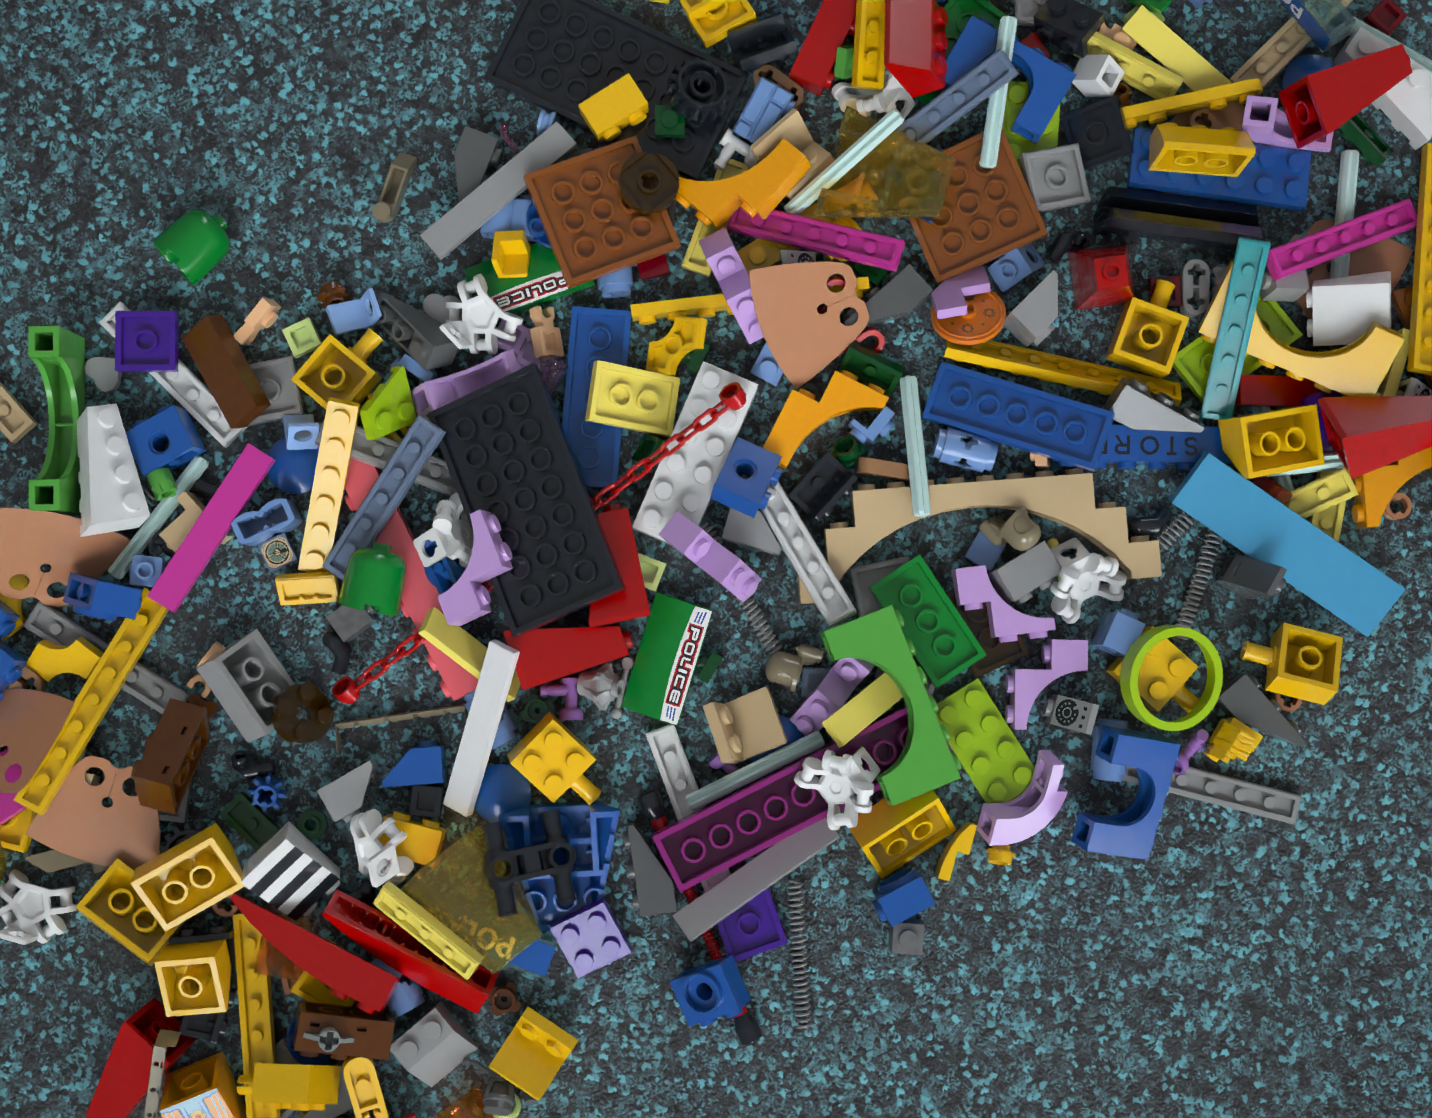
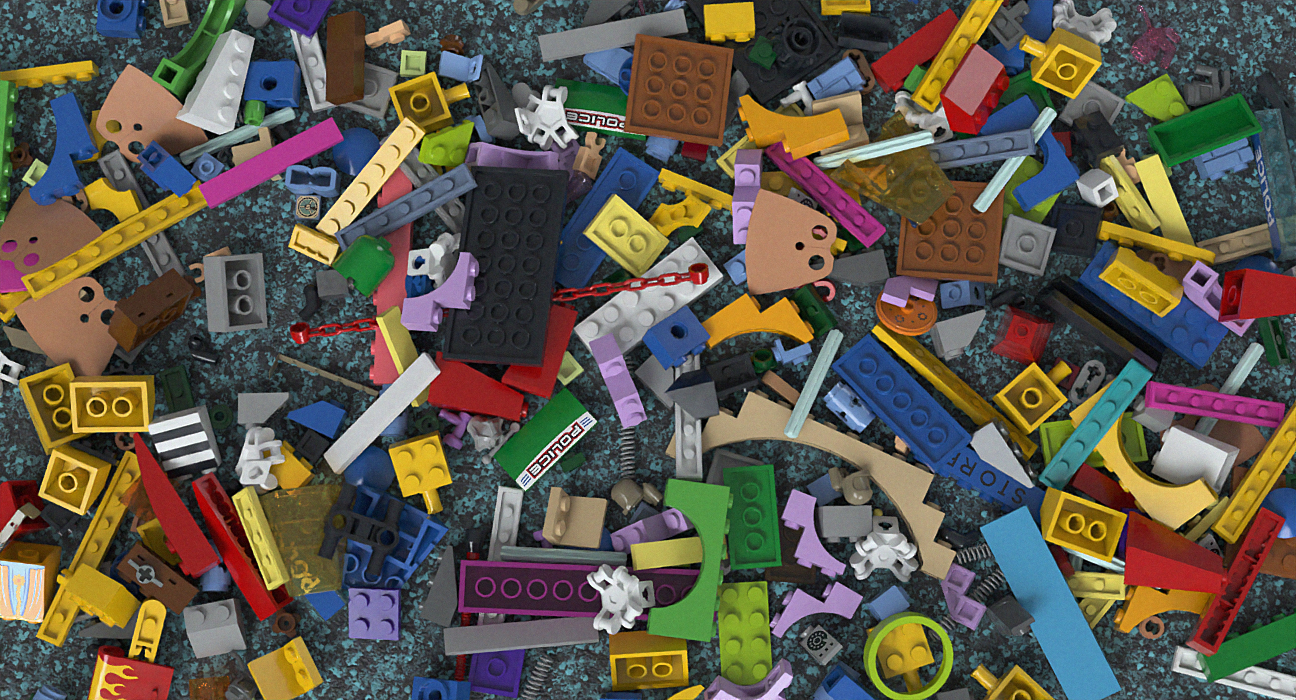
camera: 30 degrees right, 5 degrees down
blue gear [247,772,287,812] -> none
dark brown plate [271,683,334,745] -> none
light blue bracket [283,414,319,450] -> none
yellow panel [491,230,531,278] -> none
dark brown plate [618,152,679,216] -> none
none -> black slope [664,368,719,421]
none -> lavender tile [941,562,987,630]

